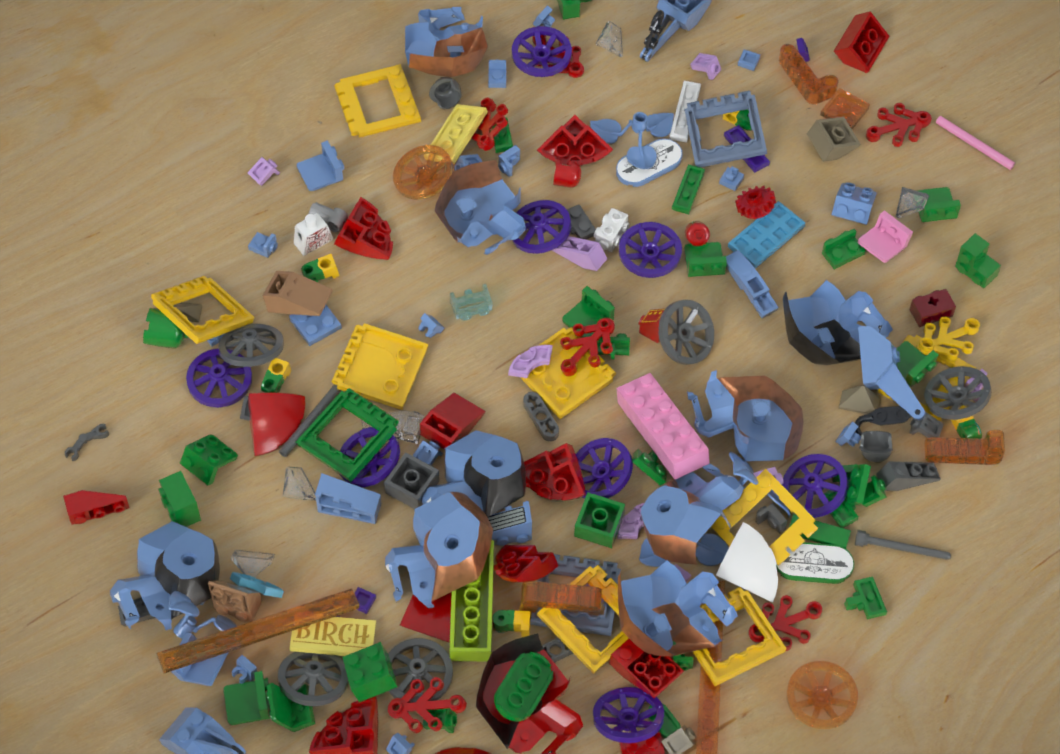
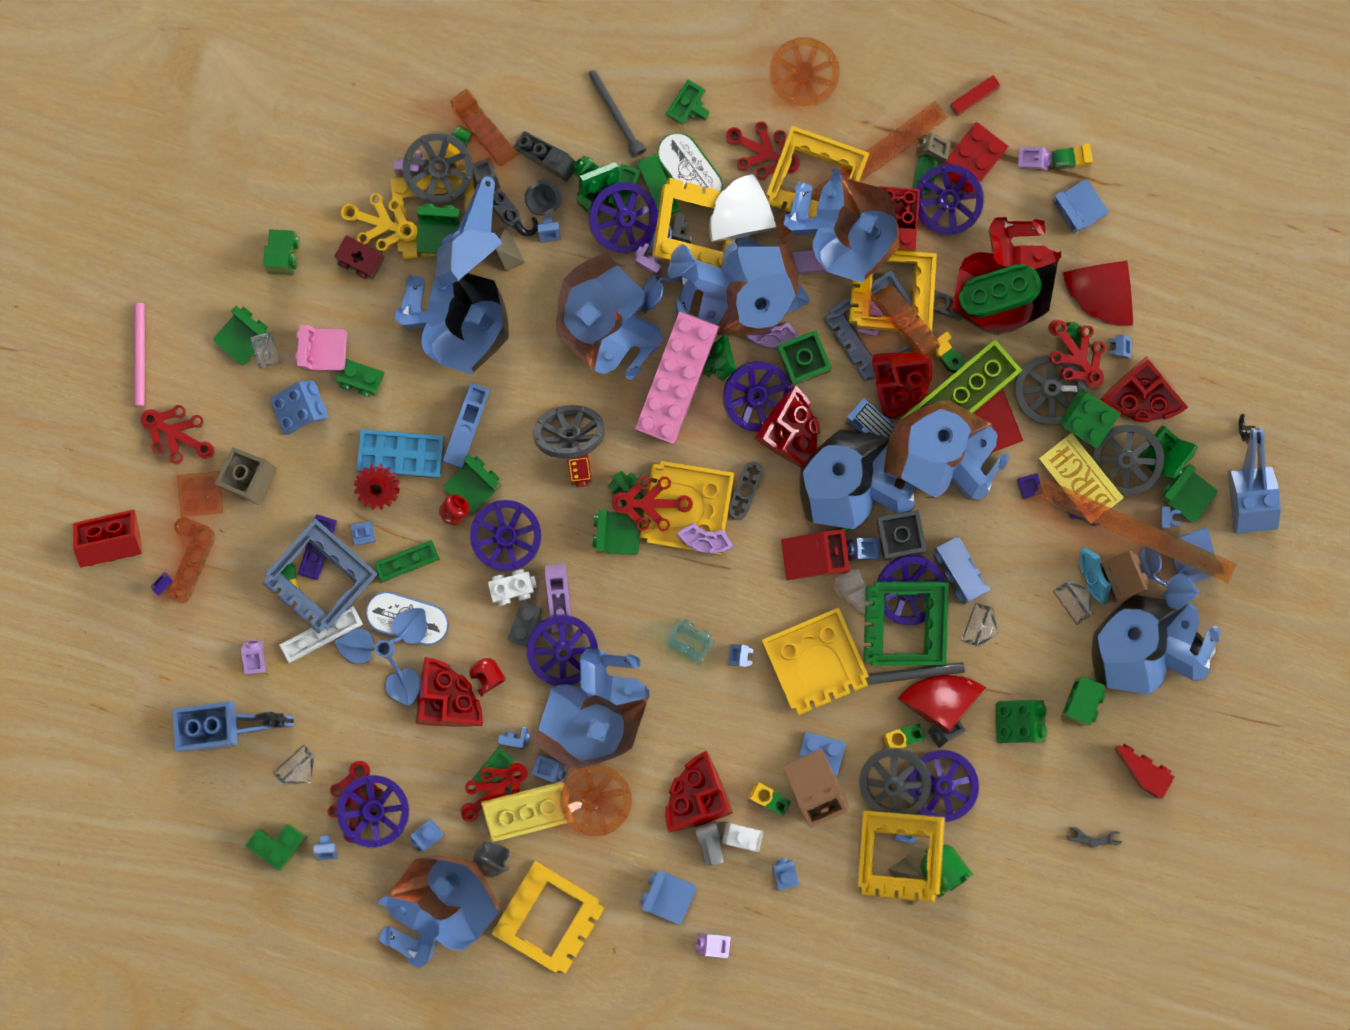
camera: 130 degrees left, 25 degrees up
medium blue tile [738,49,760,71] -> none

